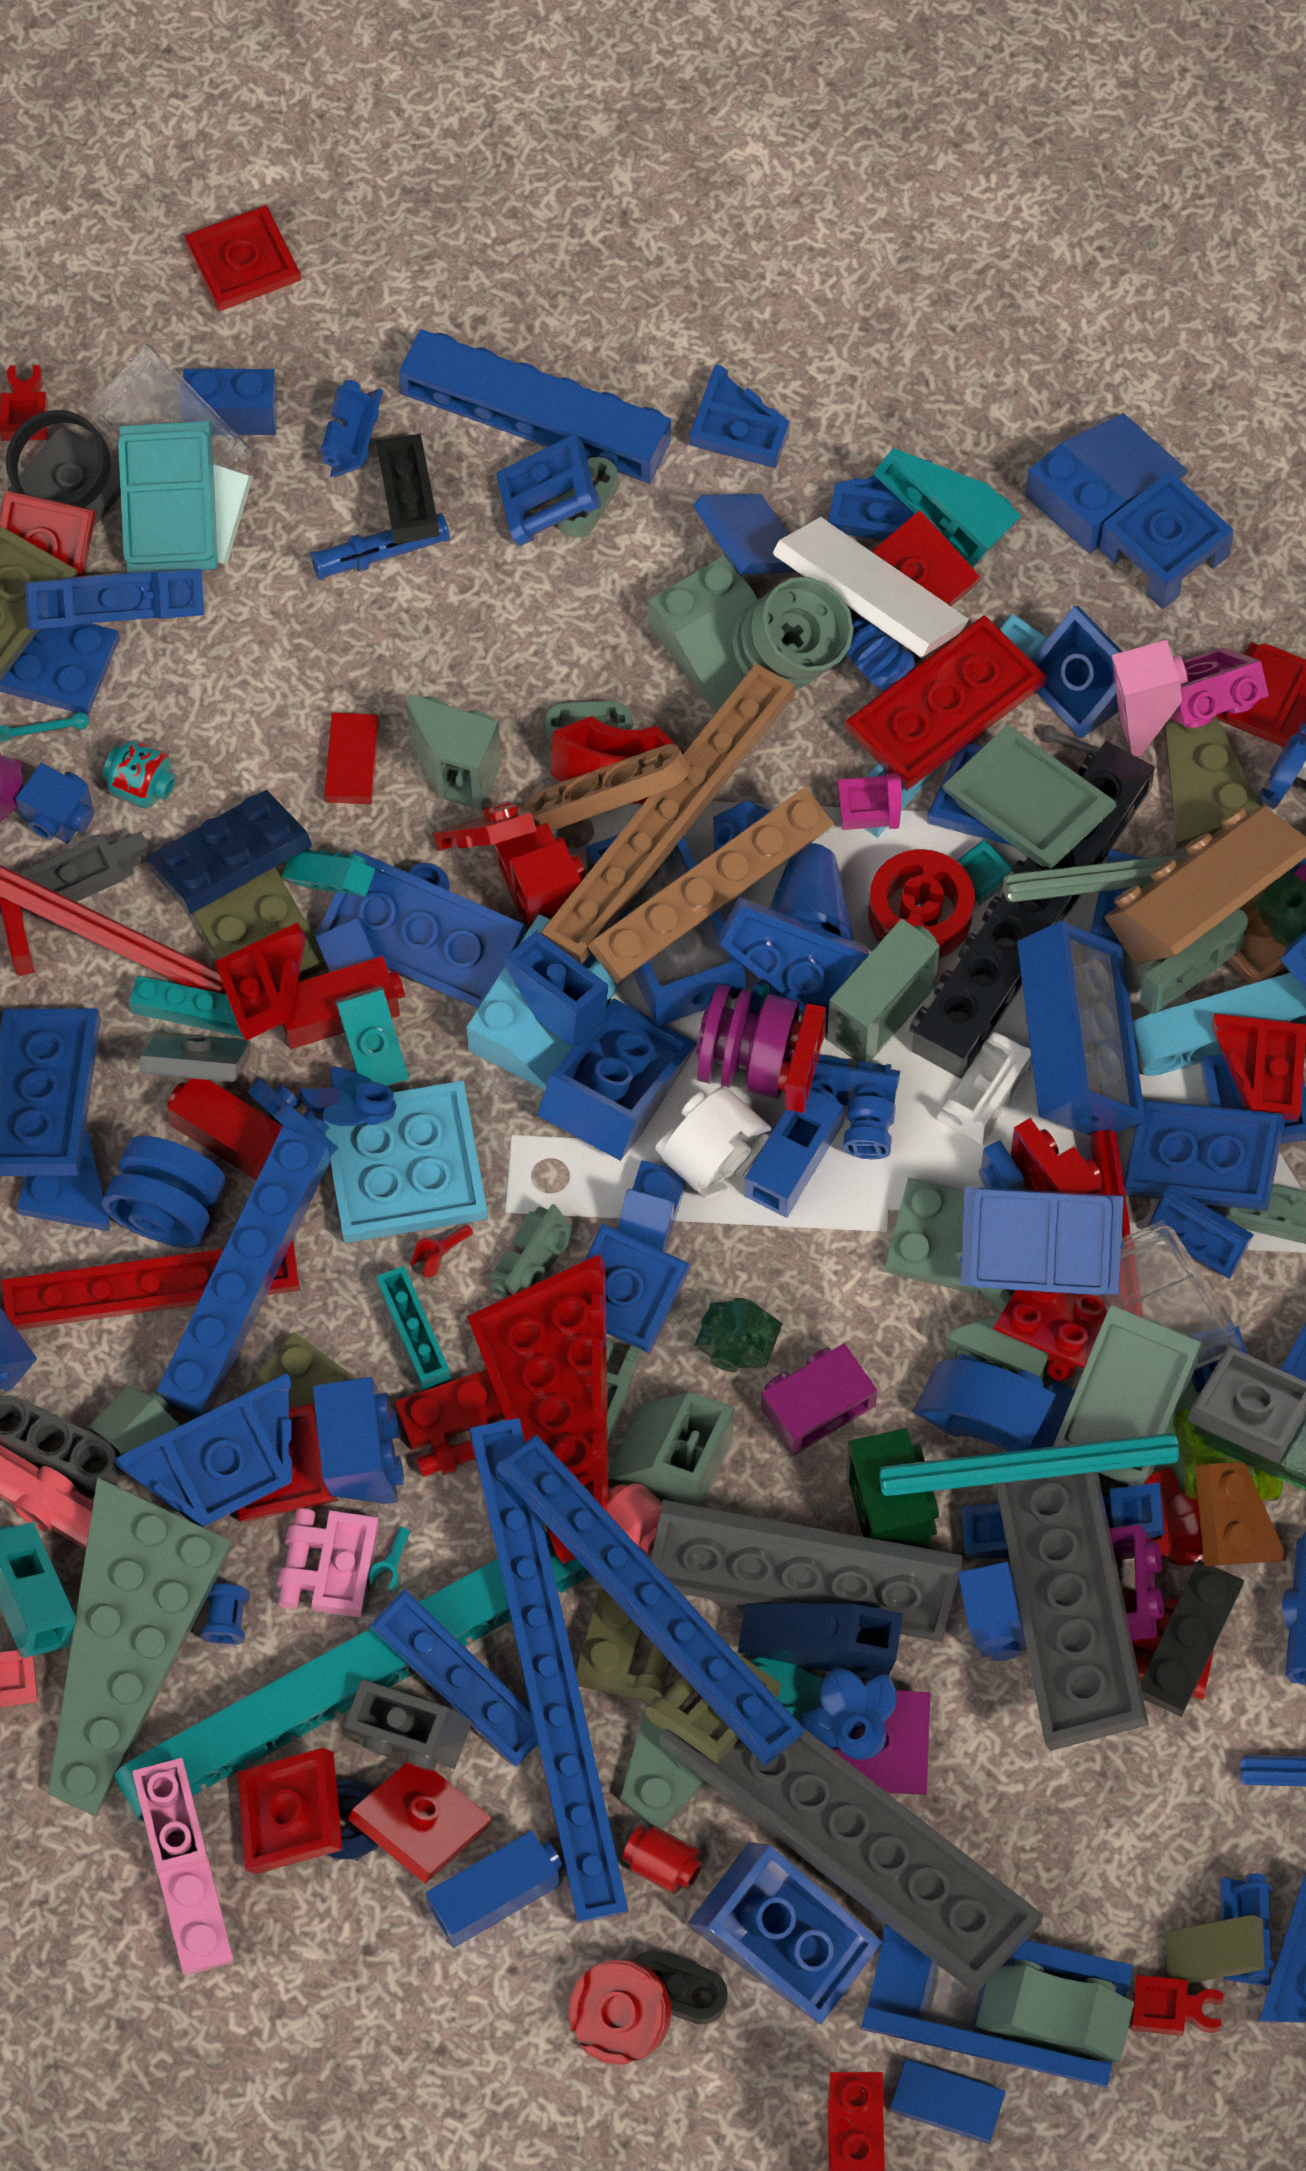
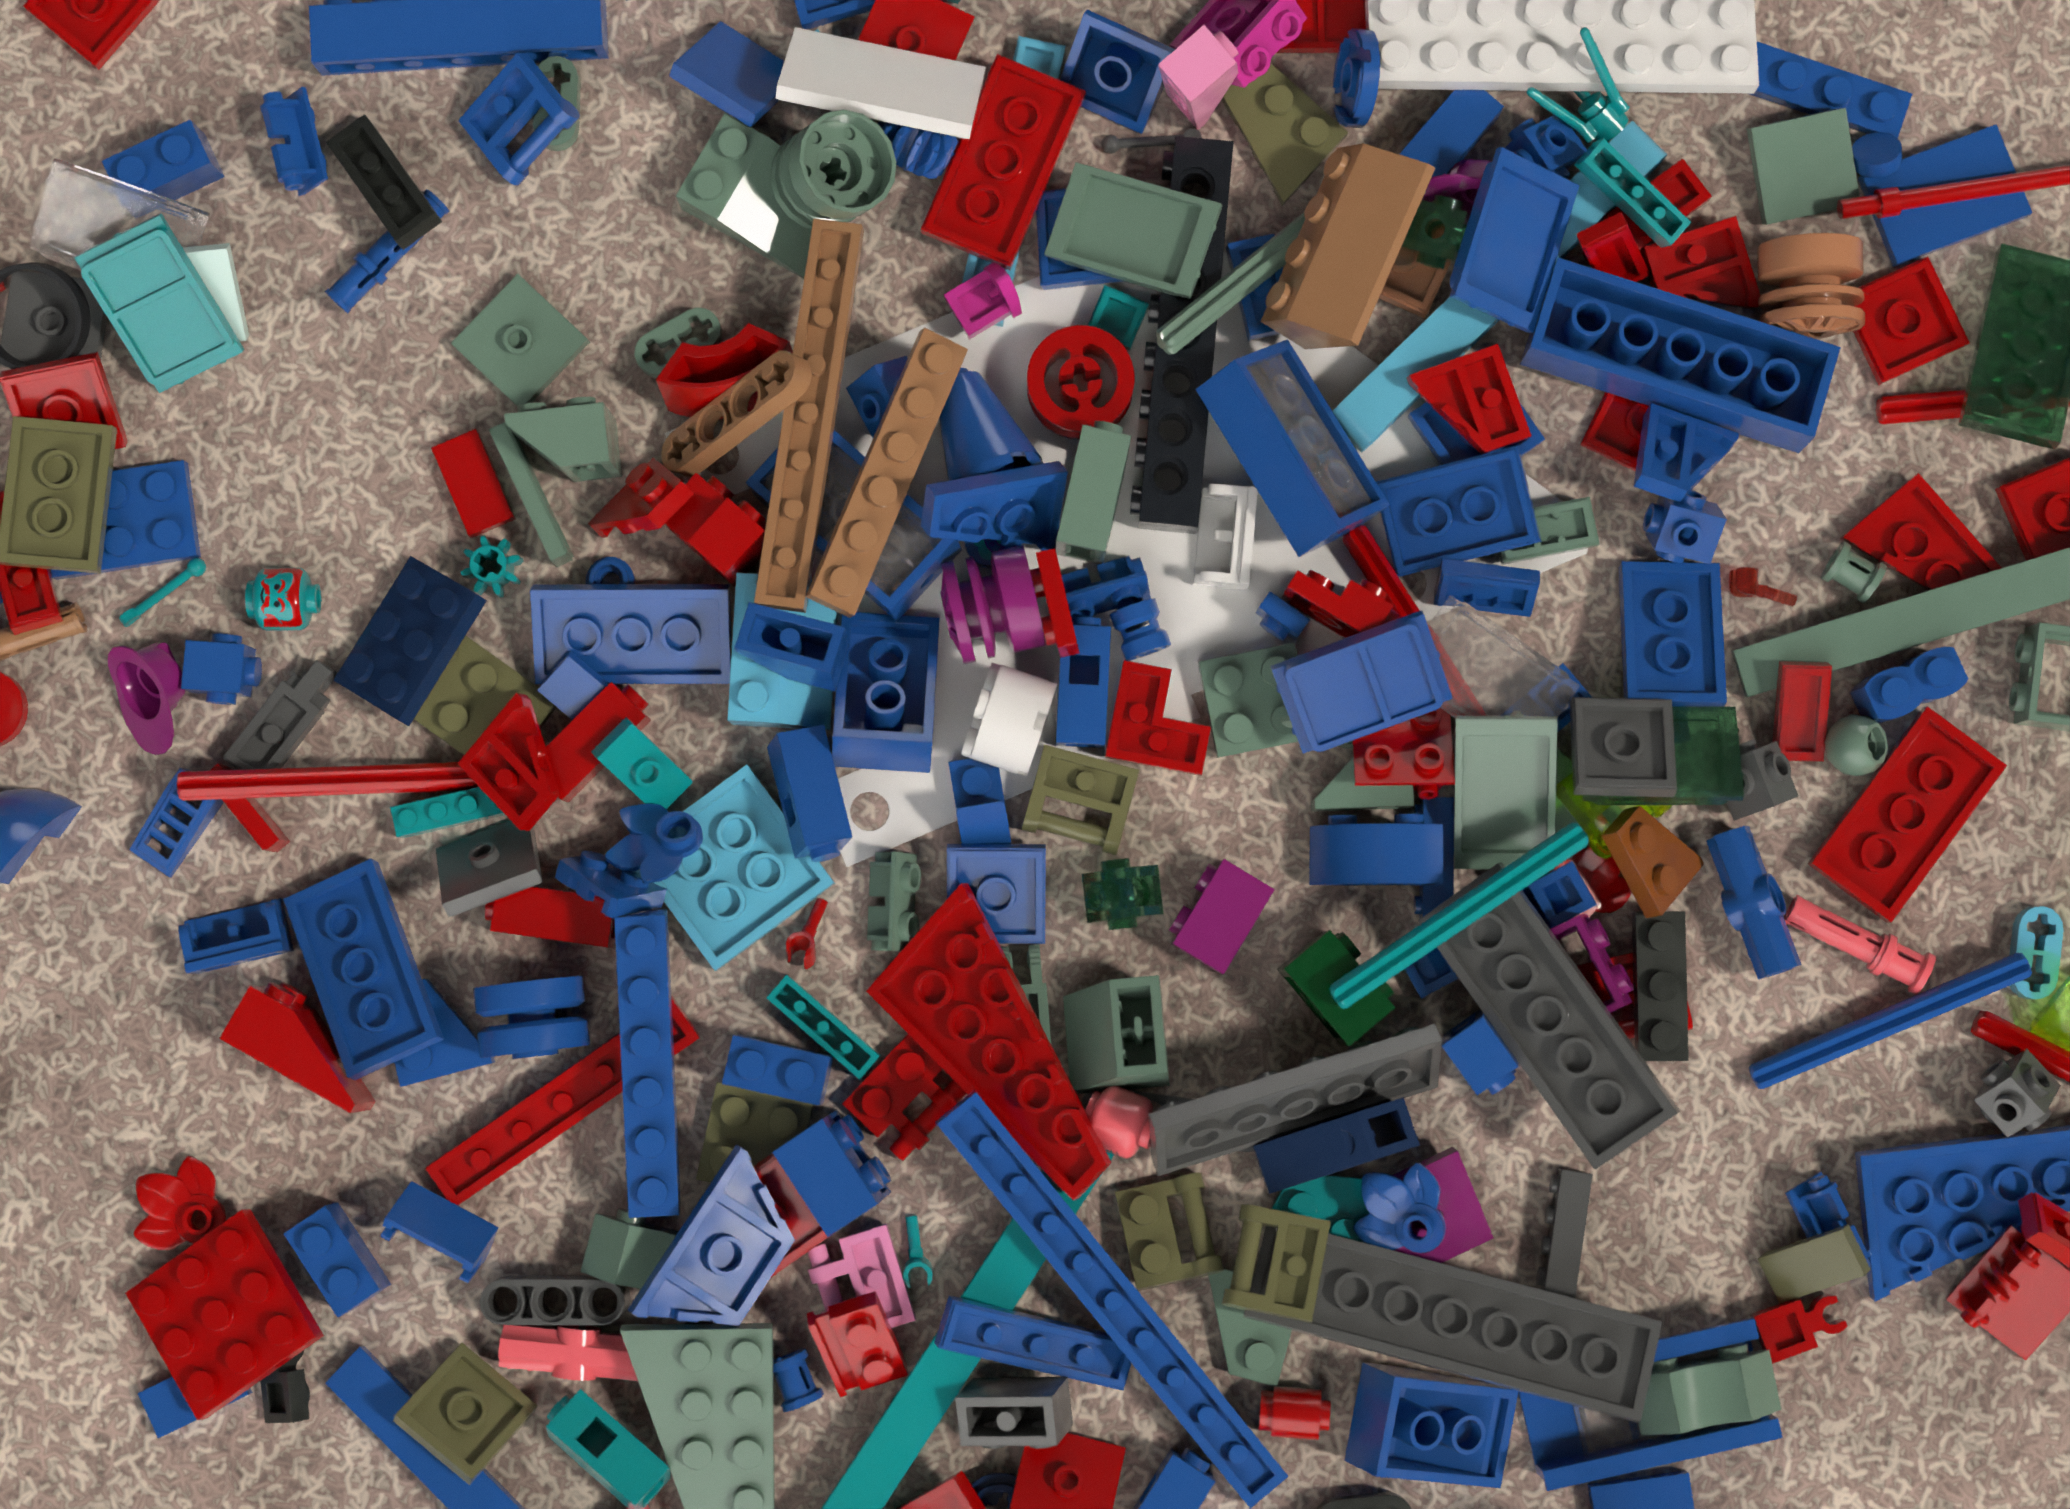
camera: 25 degrees left, 20 degrees up
blue slope [24,569,204,630] -> none
teal piece [282,849,375,897] -> none
blue tile [496,1434,805,1766] -> none
sand green hinge [1140,908,1248,1014] -> none
none -> sand green plate [451,274,590,406]
none -> teal gear [461,536,524,598]
none -> sand green tile [488,422,574,567]
none -> blue brick [722,1034,834,1106]
none -> blue brick [767,725,853,862]
none -> plate [807,1291,908,1397]
none -> olive plate [1021,744,1139,855]
none -> red plate [1105,660,1211,776]
none -> dark grey piece [1536,1168,1593,1298]

